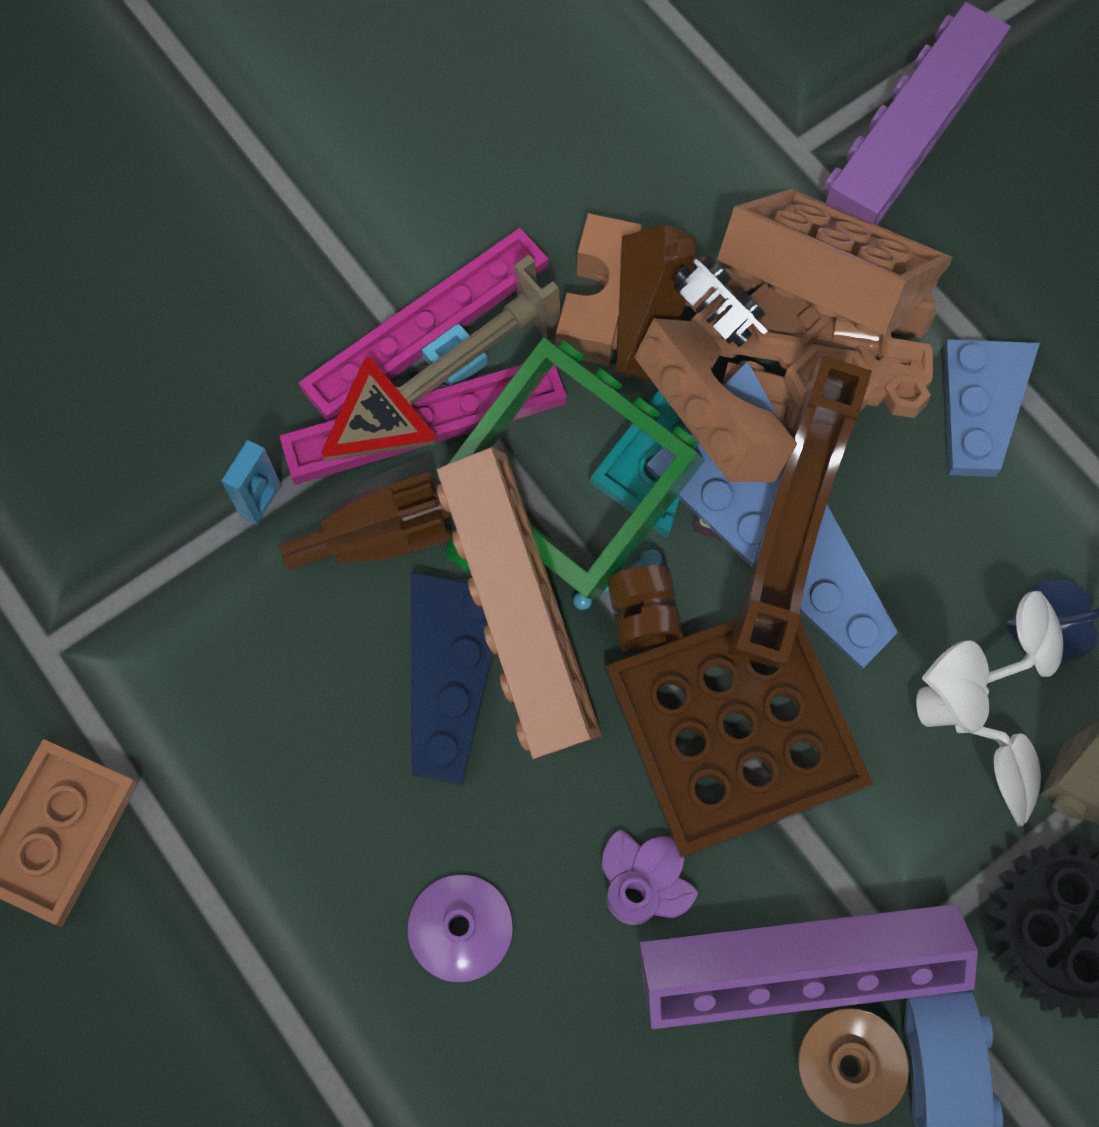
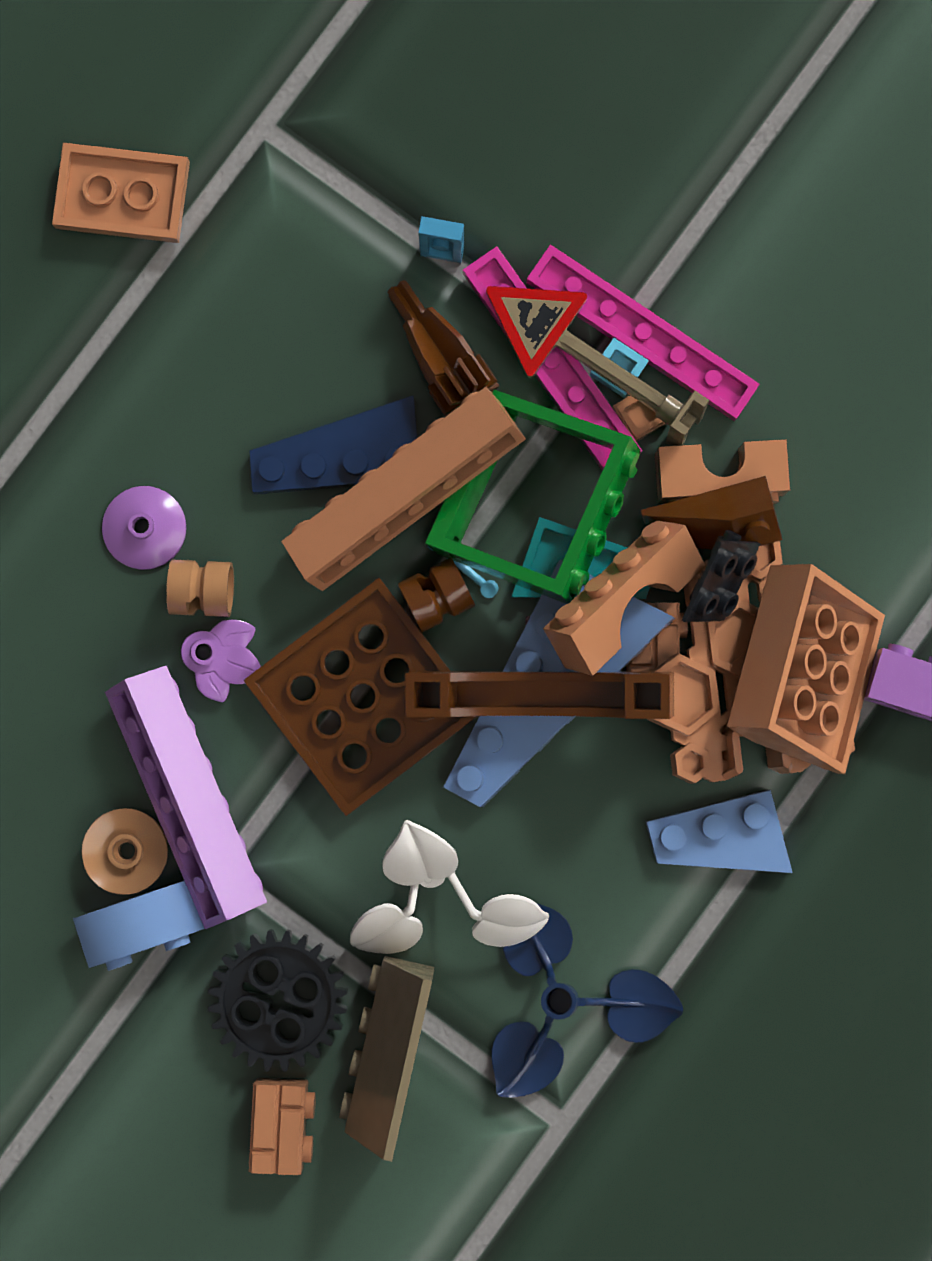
camera: 75 degrees right, 15 degrees up
none -> medium nougat wheel [166,560,234,617]
none -> nougat tile [612,395,666,442]

